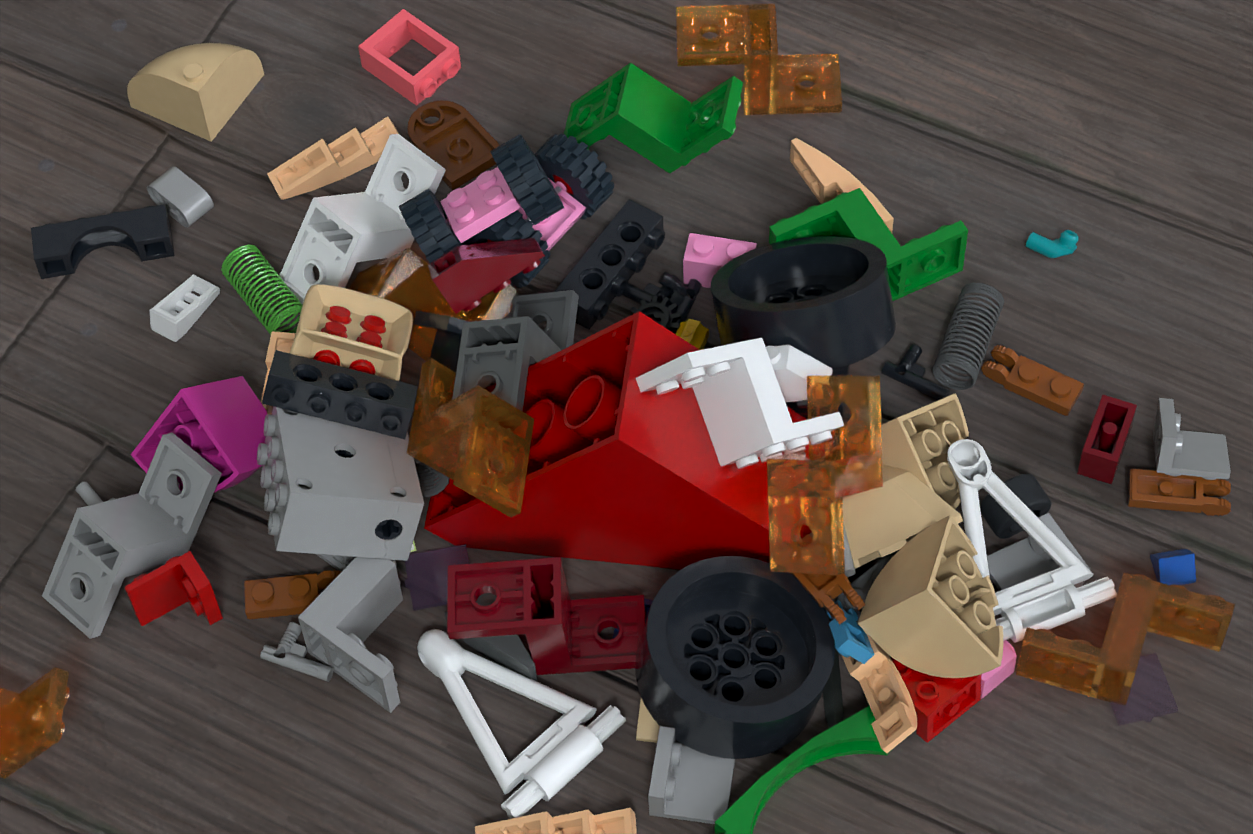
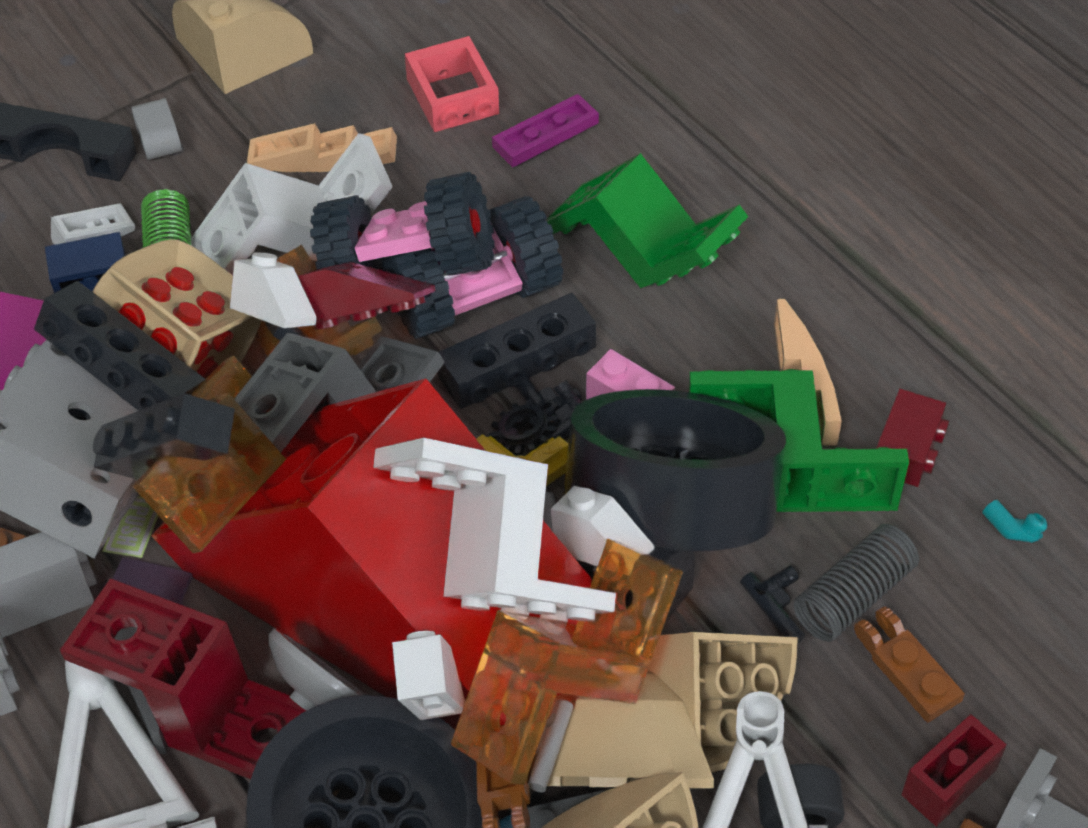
camera: 25 degrees right, 5 degrees down
reddish brown tile [408,101,500,191] -> none
clear orange bracket [676,4,842,115] -> none
none -> dark blue brick [45,232,126,293]
none -> black arch [93,393,235,481]
none -> white slope [230,253,316,328]
none -> light grey dish [269,627,366,711]
none -> white slope [392,631,467,720]
none -> magenta plate [492,94,599,168]
none -> dark red brick [877,388,950,487]

